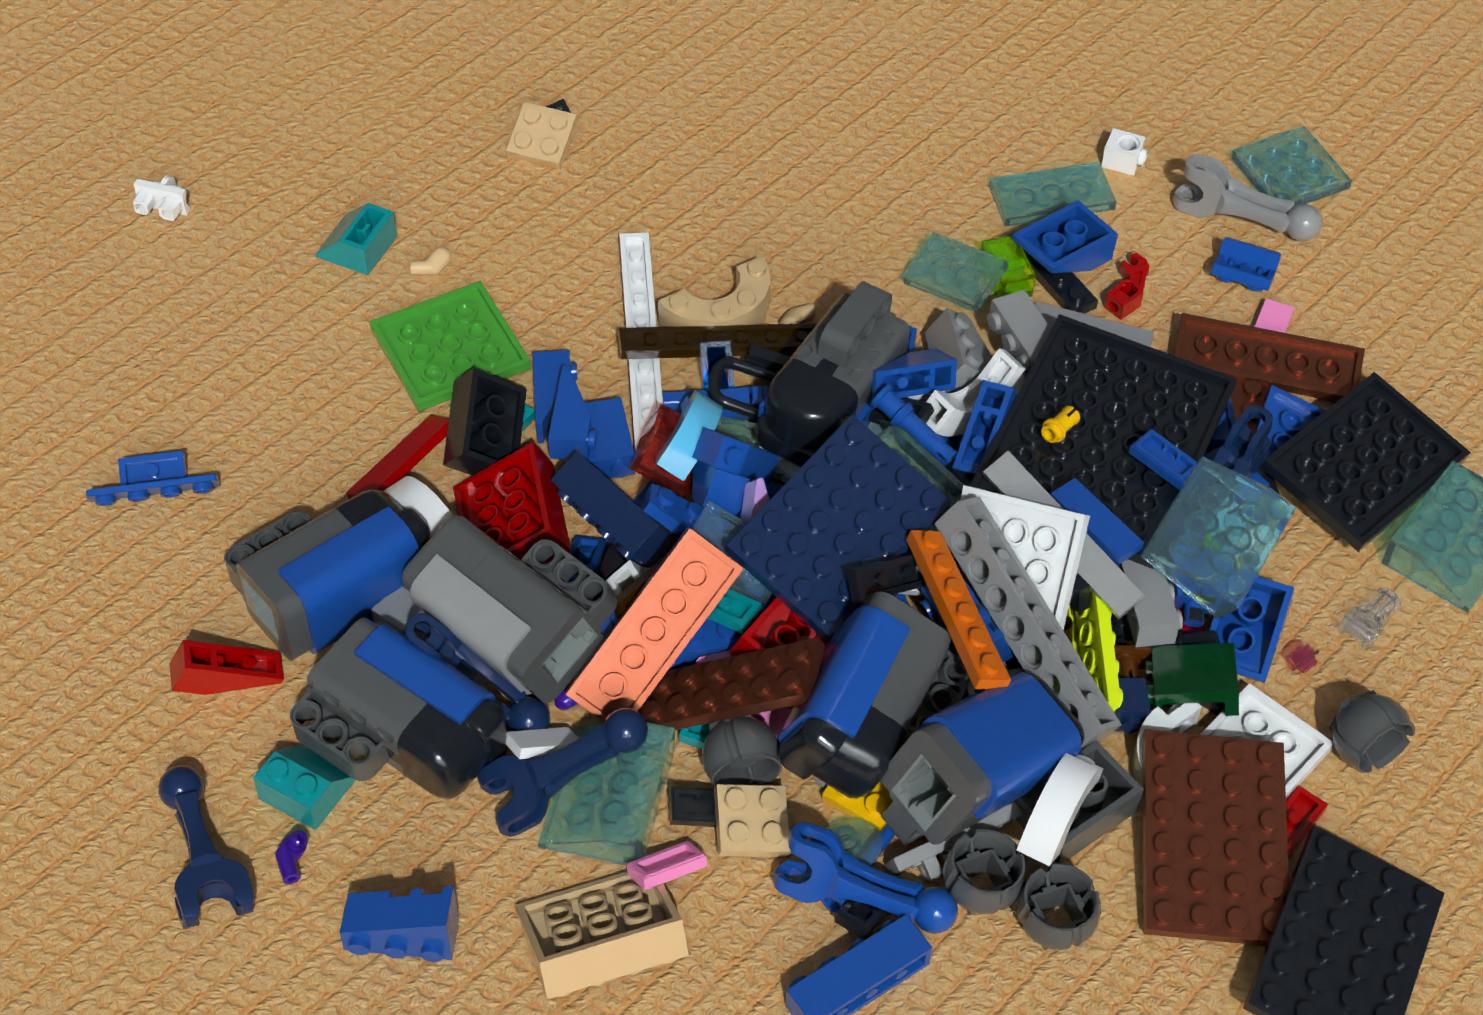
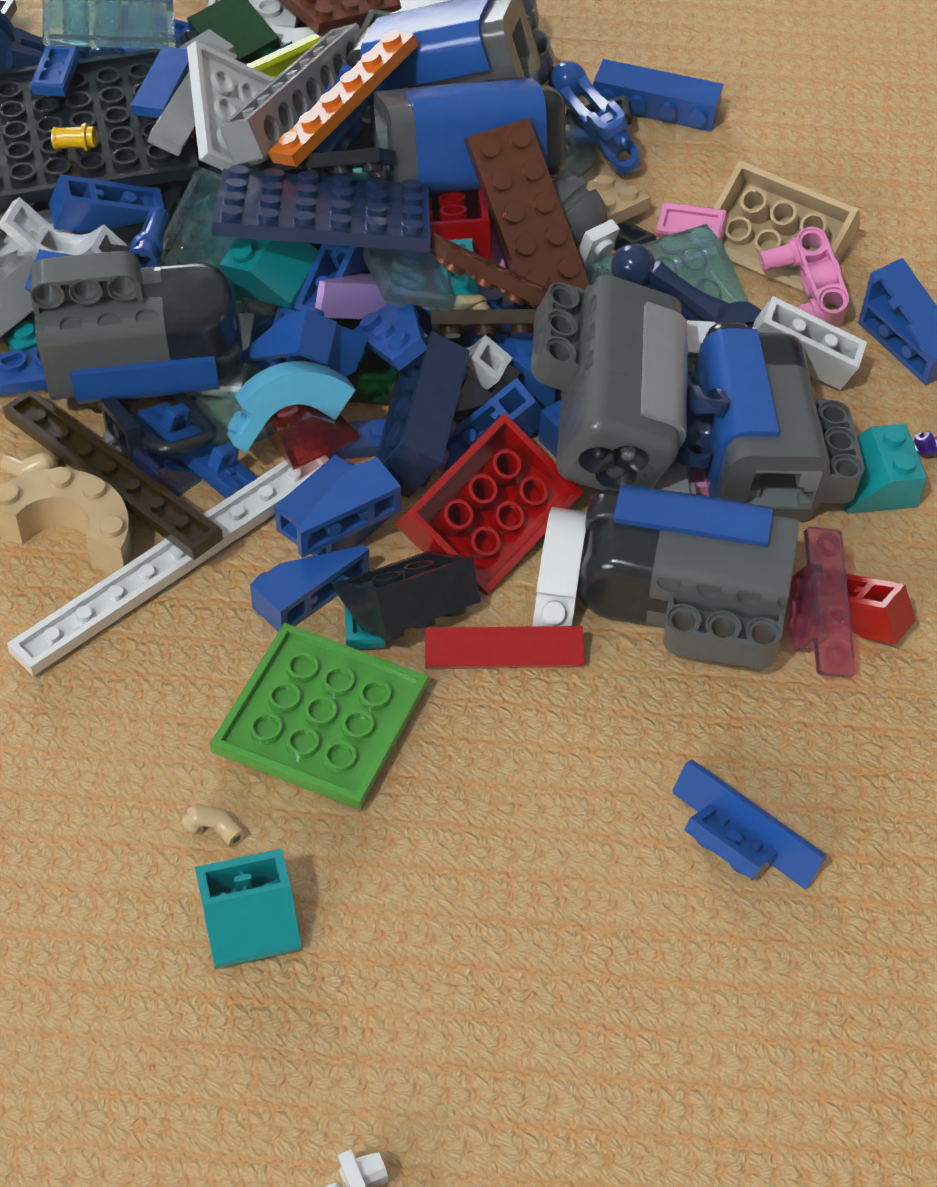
camera: 130 degrees left, 0 degrees up
none -> white plate [578,219,620,278]
none -> white brick [752,296,867,390]
none -> bright pink piece [759,227,849,327]
none -> clear pink bracket [788,526,856,678]

